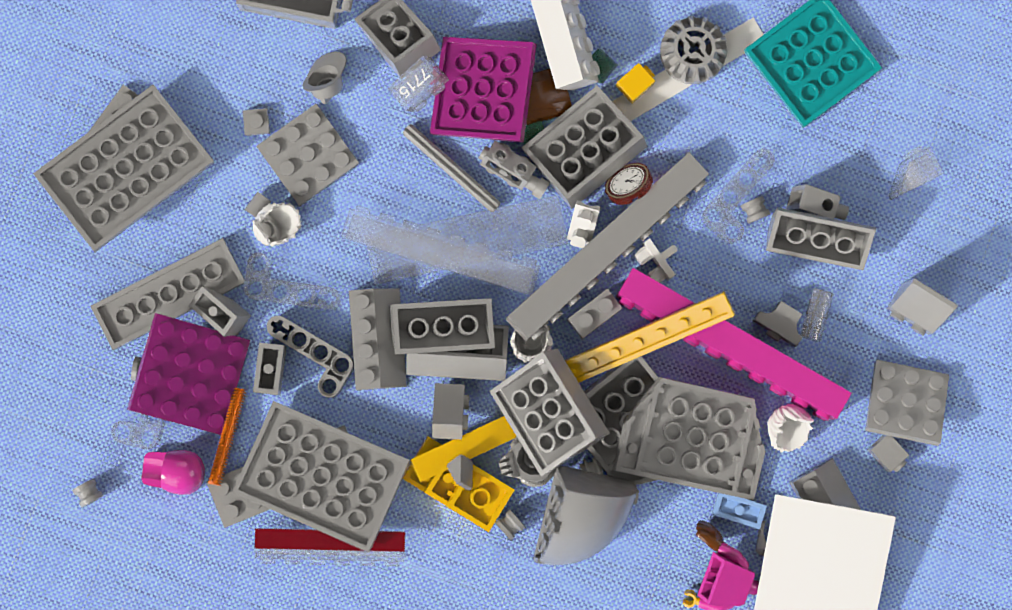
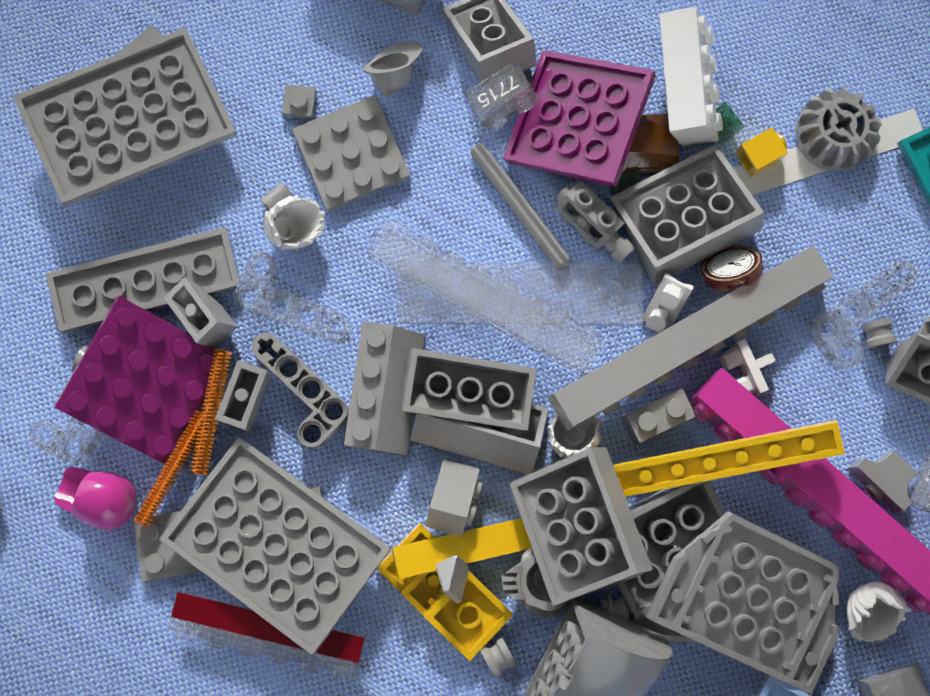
camera: 10 degrees right, 5 degrees down
none -> orange axle [190,349,232,475]

